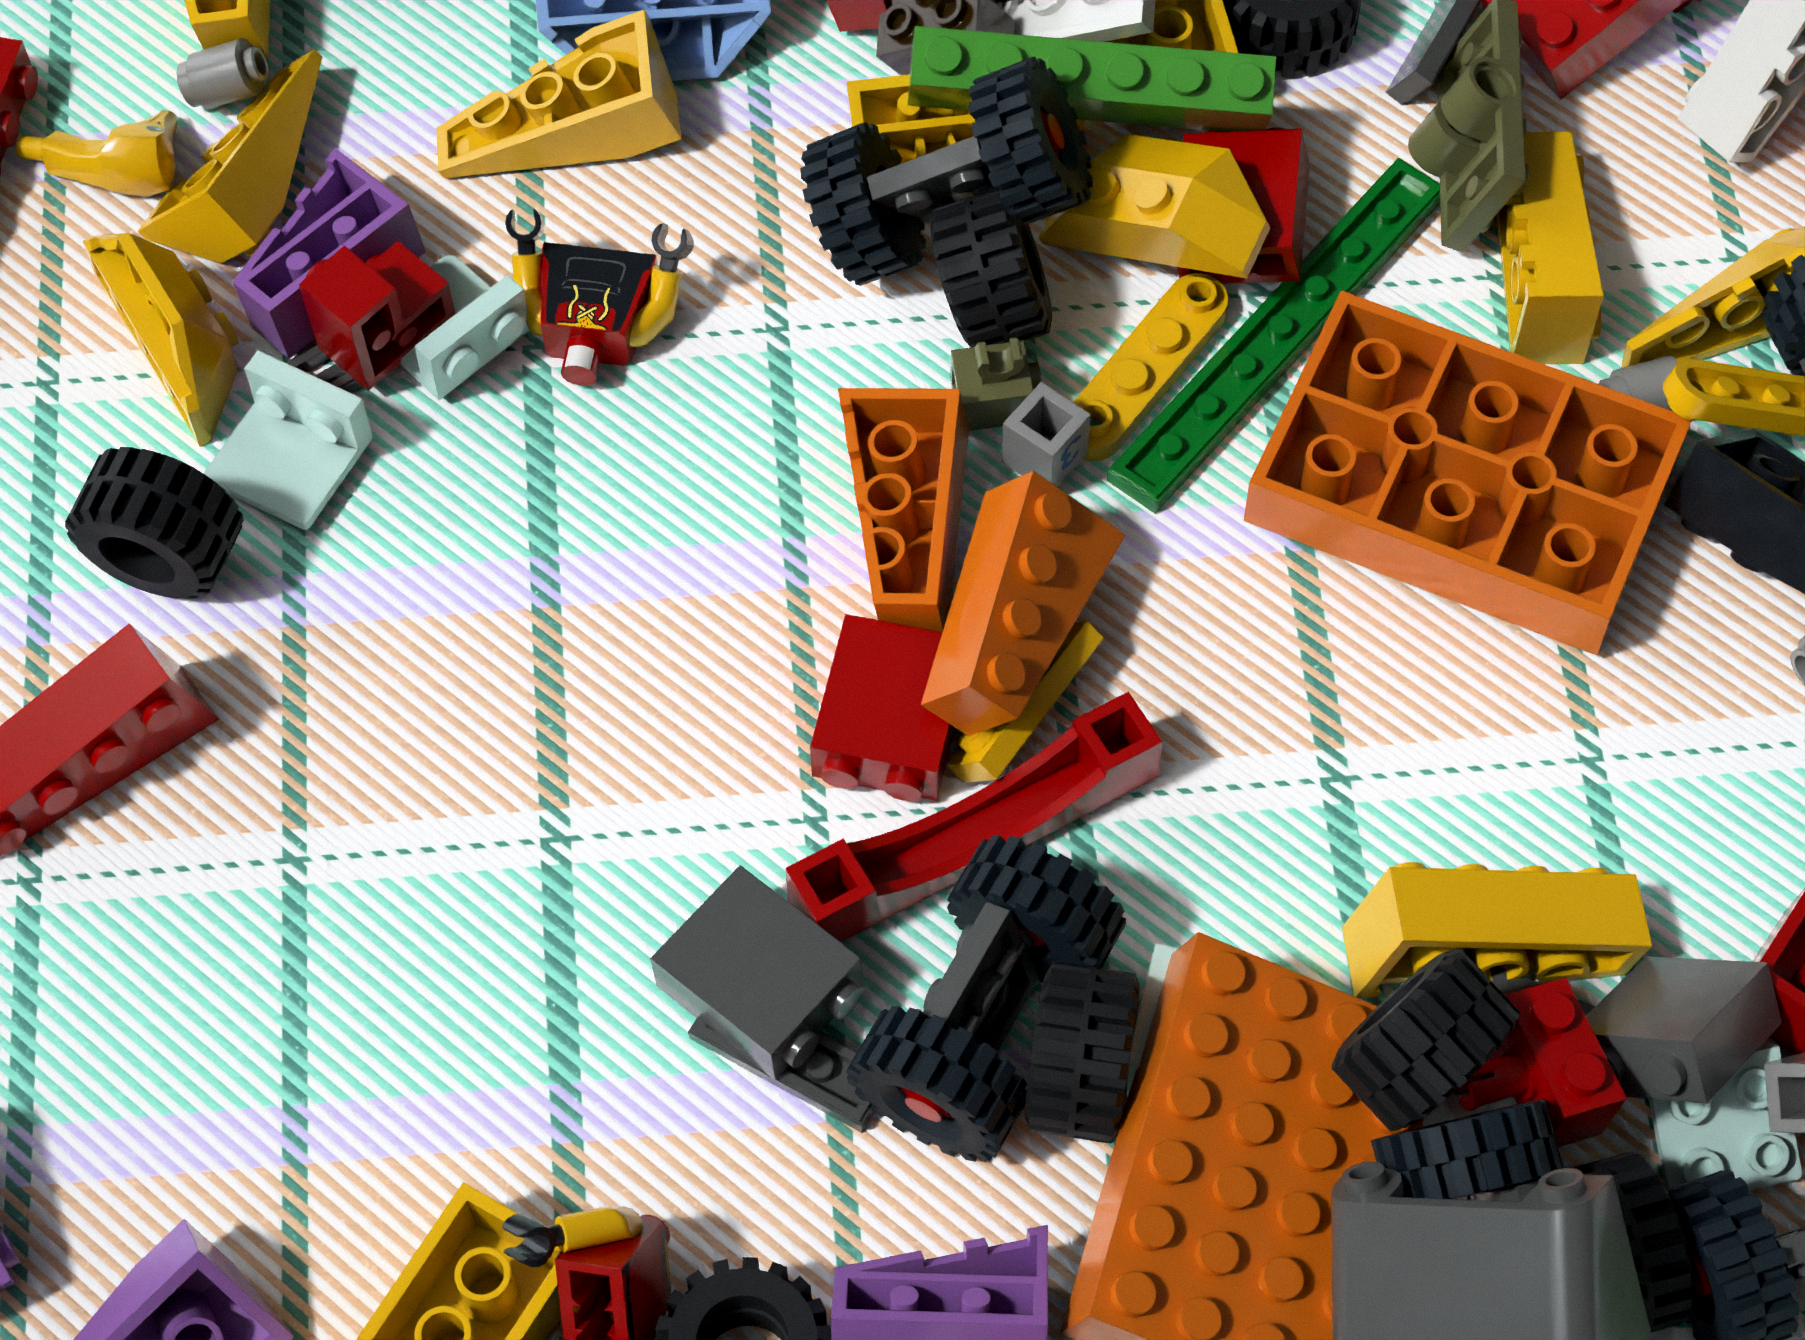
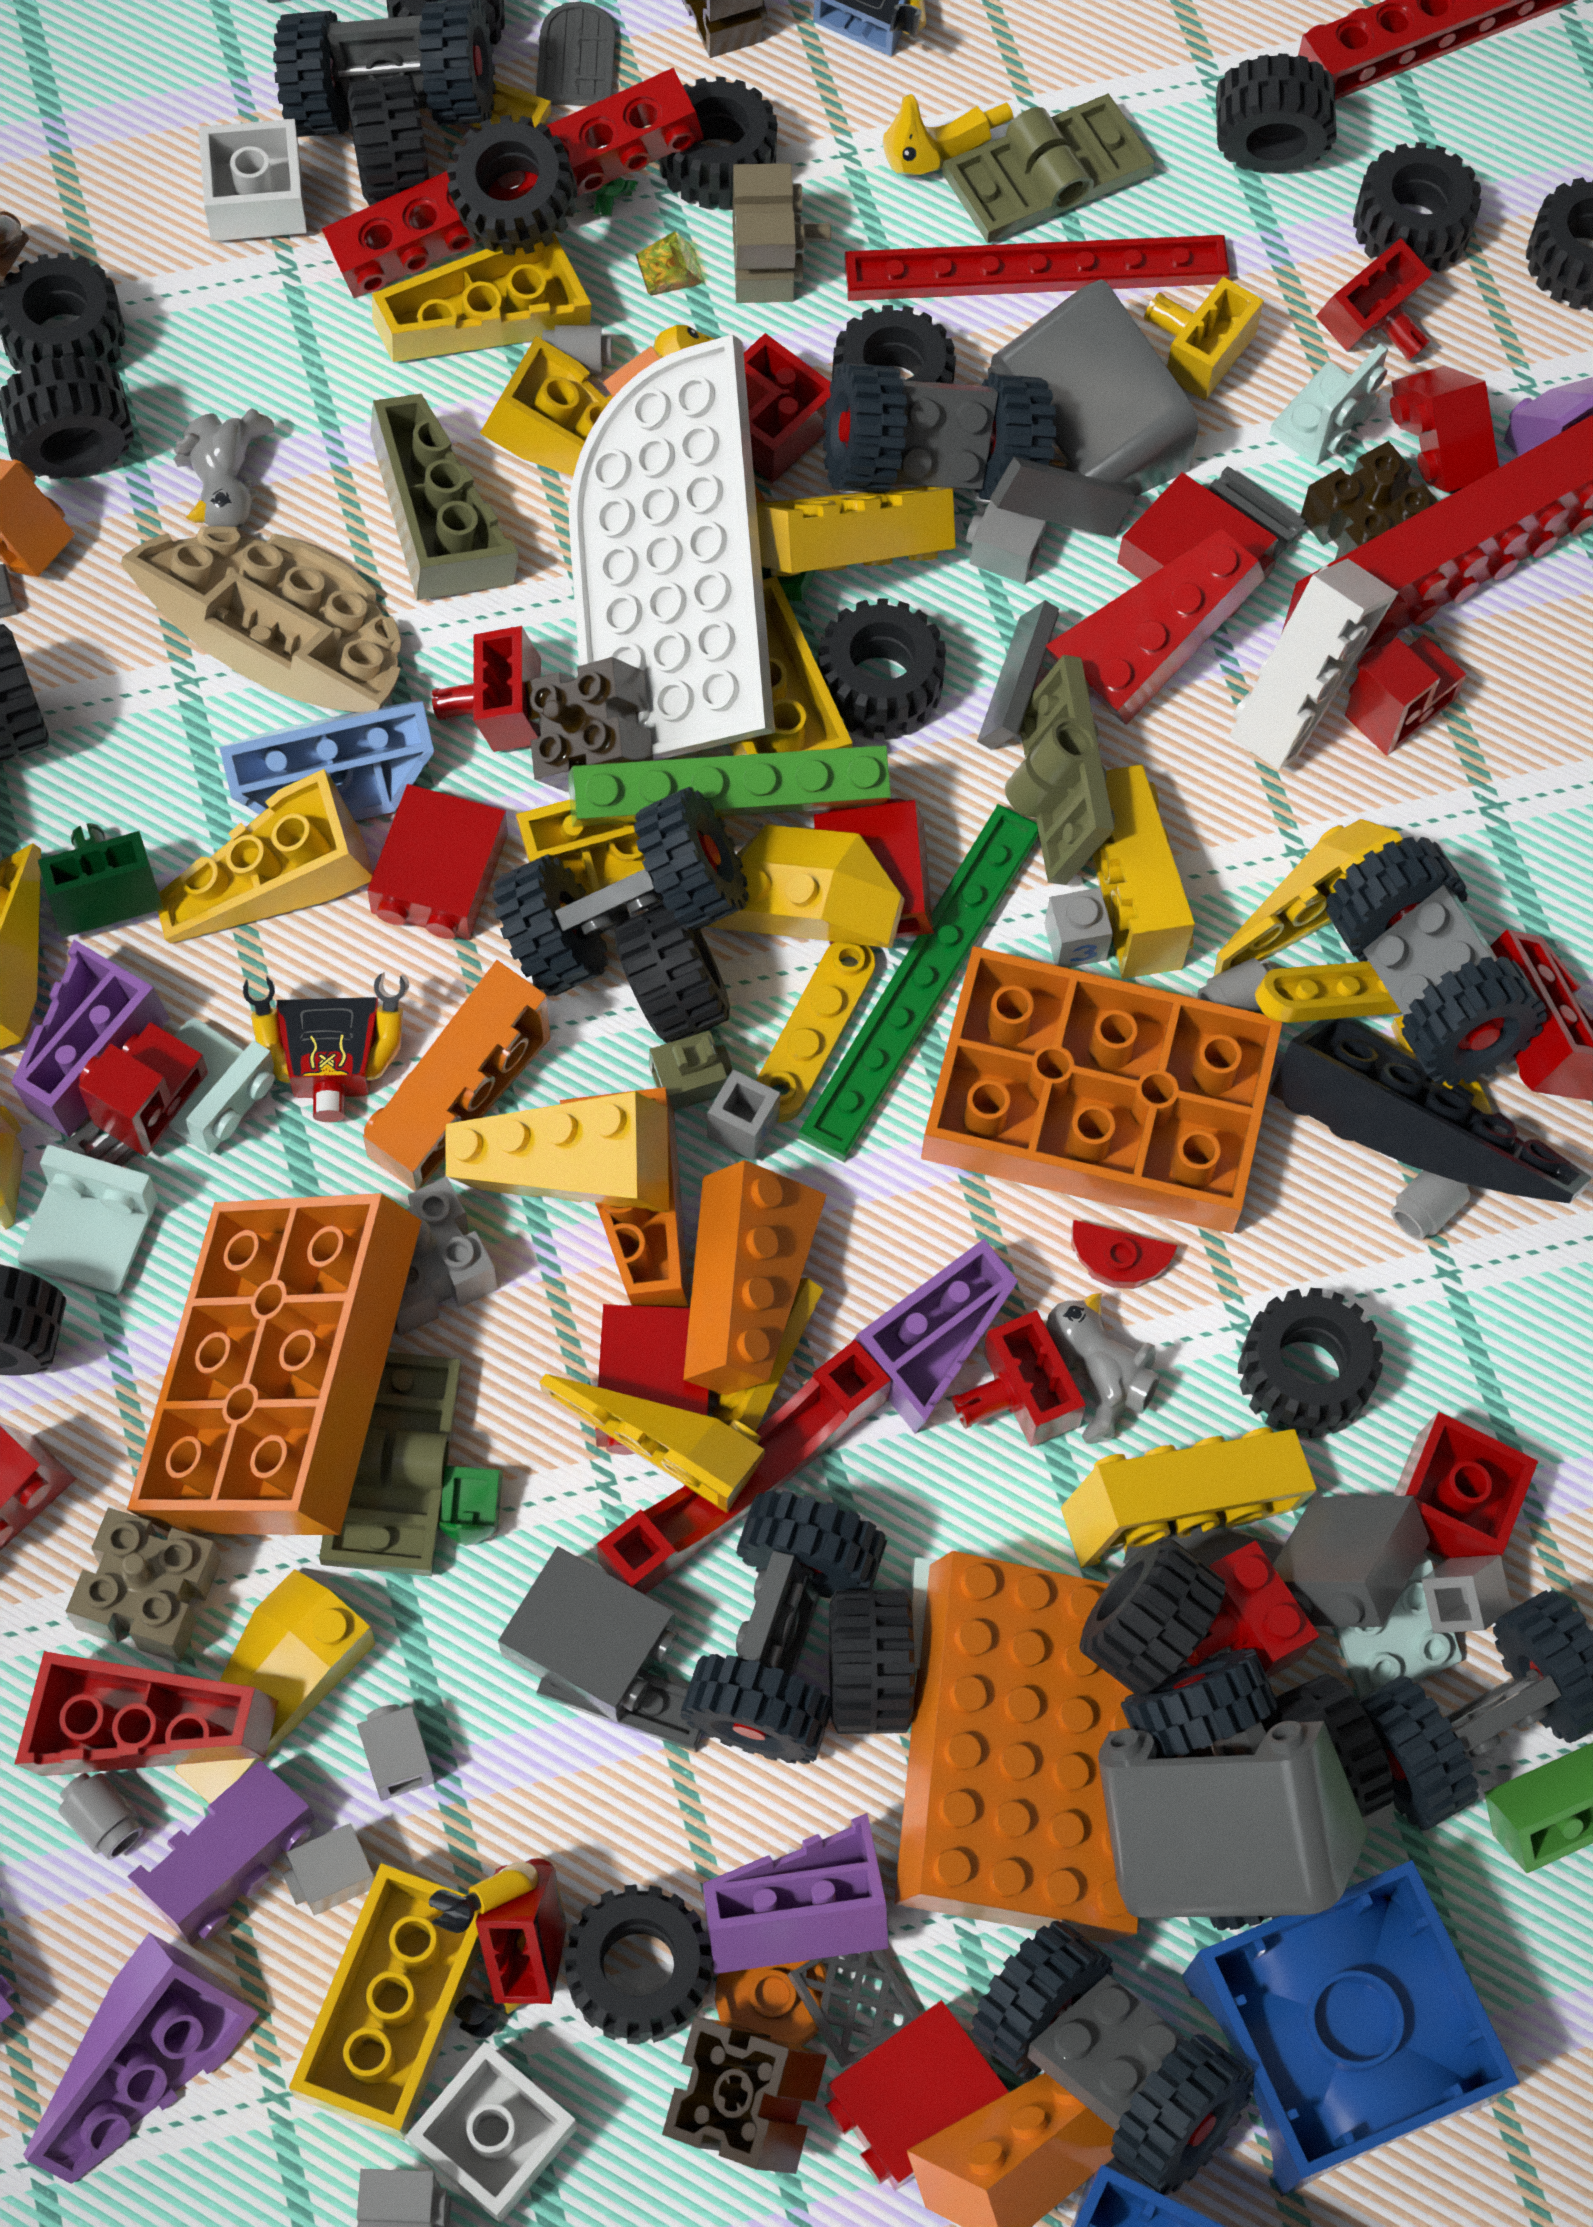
camera: 15 degrees left, 5 degrees up
none -> red wedge [14,1651,279,1776]
none -> dark green brick [37,823,164,938]
none -> light grey brick [58,1773,144,1860]
none -> dark tan brick [65,1507,222,1664]
none -> orange brick [127,1193,422,1535]
none -> medium lavender wedge [127,1760,315,1947]
none -> yellow wedge [174,1569,376,1804]
none -> light grey brick [282,1823,374,1916]
none -> olive plate [319,1352,462,1577]
none -> light grey brick [356,1704,435,1801]
none -> orange wedge [363,959,551,1191]
none -> red brick [367,784,508,940]
none -> light grey brick [395,1177,498,1336]
none -> green plate [439,1465,503,1546]
none -> yellow wedge [446,1091,669,1213]
none -> yellow wedge [539,1373,765,1513]
none -> medium lavender wedge [853,1239,1018,1434]
none -> red brick [951,1310,1086,1447]
none -> light grey brick [1044,887,1113,968]
none -> light grey animal [1046,1293,1160,1444]
none -> red plate [1071,1220,1178,1289]
none -> black tyre [1238,1287,1384,1438]

